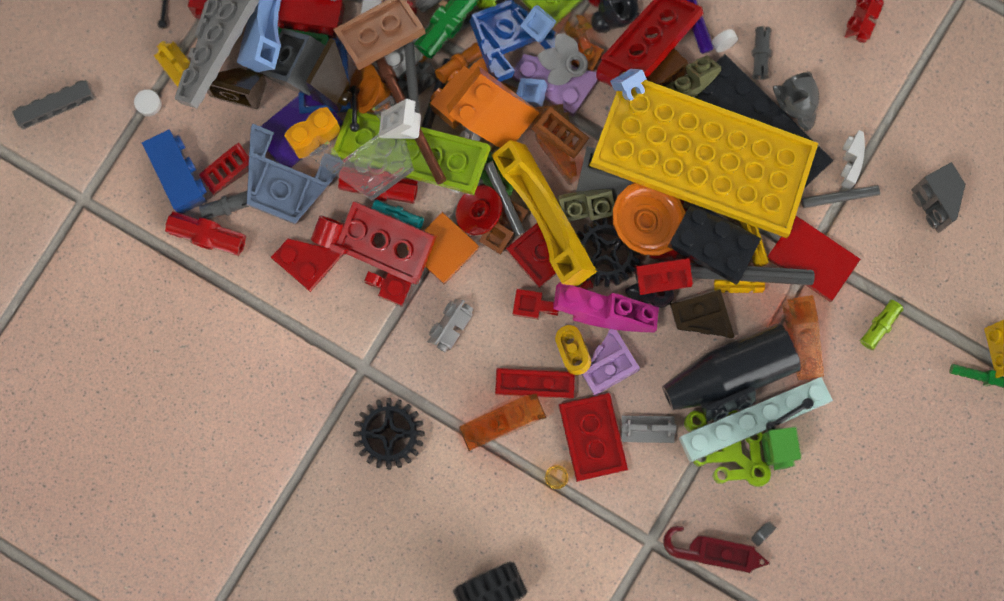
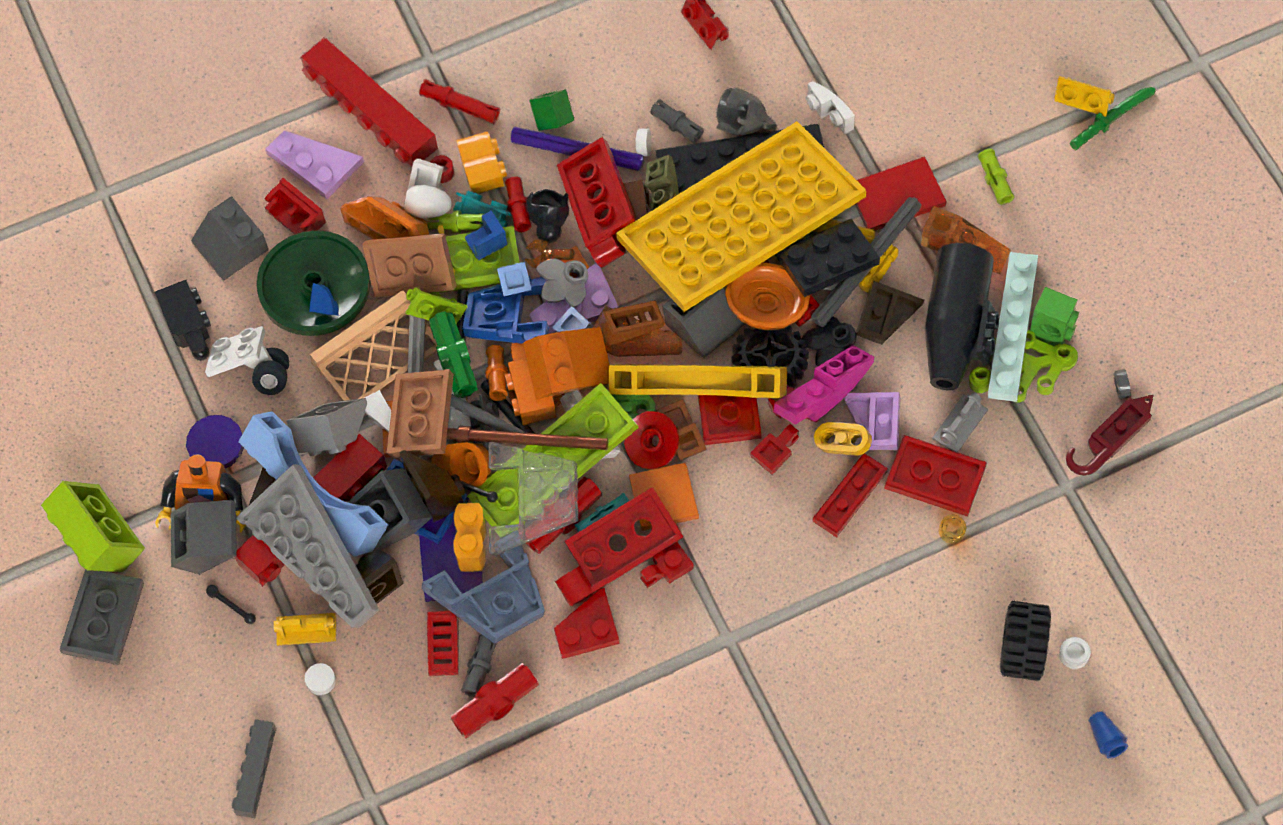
camera: 55 degrees left, 15 degrees down
blue brick [142,129,207,214] -> none
black gear [353,398,425,470] -> none
white slope [379,99,421,139] -> none
light grey hinge [427,299,473,352] -> none
clear orange slope [459,394,547,451] -> none
dark grey bar [484,161,525,236] -> none
olive slope [558,189,614,222] -> none
light blue tile [610,69,646,101] -> none
red hinge [635,258,693,295] -> none
black hinge [765,398,814,431] -> none
dark grey bar [801,185,880,208] -> none
dark grey slope [911,162,966,233] -> none

